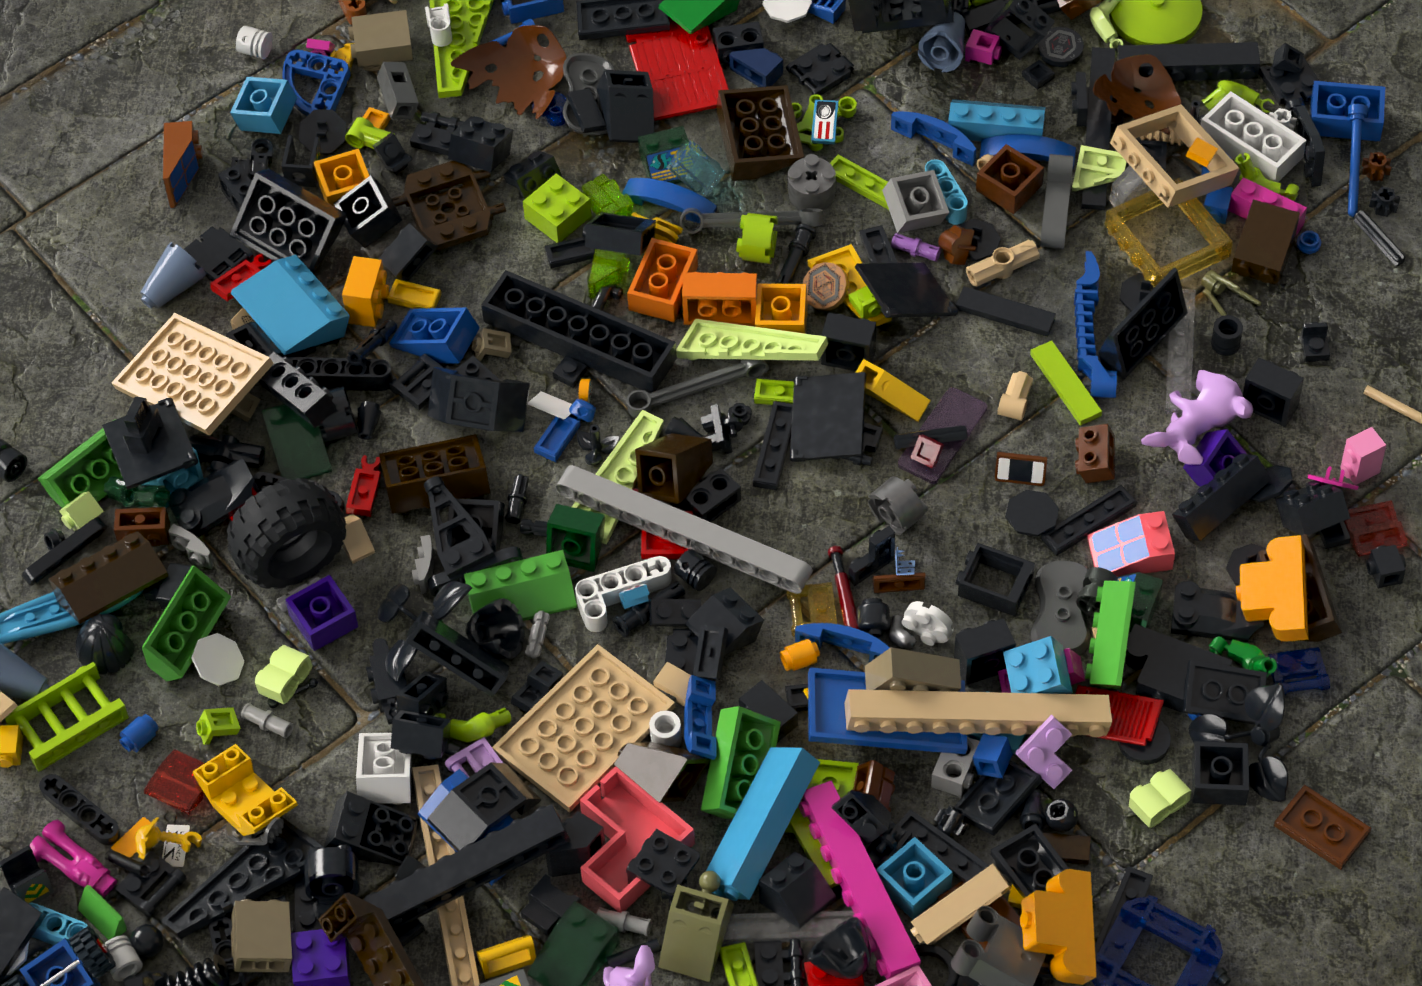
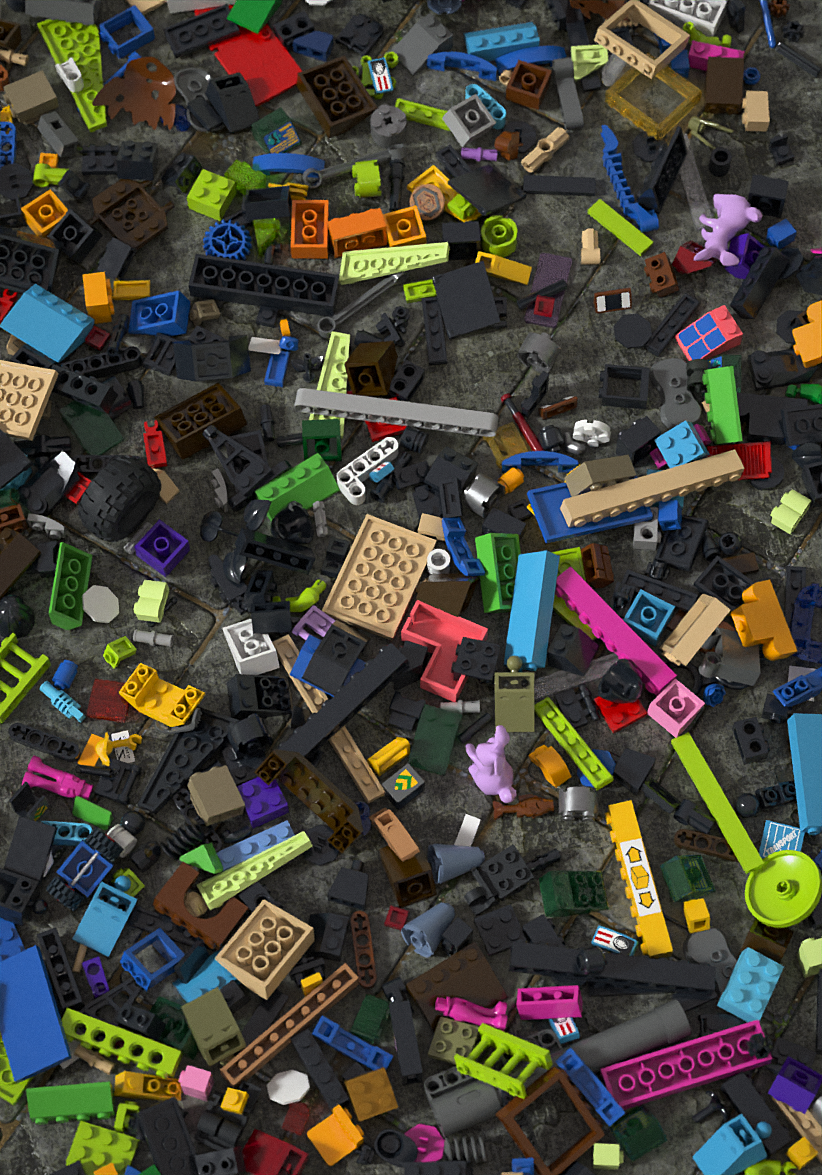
camera: 20 degrees left, 10 degrees up
clear light blue brick [666,140,726,197] -> none
black slope [831,790,892,844] -> none
light blue piece [895,547,915,575] -> none
lavender plate [1015,715,1072,789] -> none
light orange tile [1186,137,1218,167] -> none
none -> medium azure hinge [39,681,86,723]
none -> dark red plate [85,326,111,351]
none -> blue gear [203,219,252,261]
none -> dark grey slope [391,13,453,76]
none -> flat silver brick [463,473,505,518]
none -> lime brick [481,215,517,257]
none -> dark red slope [671,240,717,274]
none -> tan brick [741,91,770,131]
none -> blue brick [766,219,797,250]

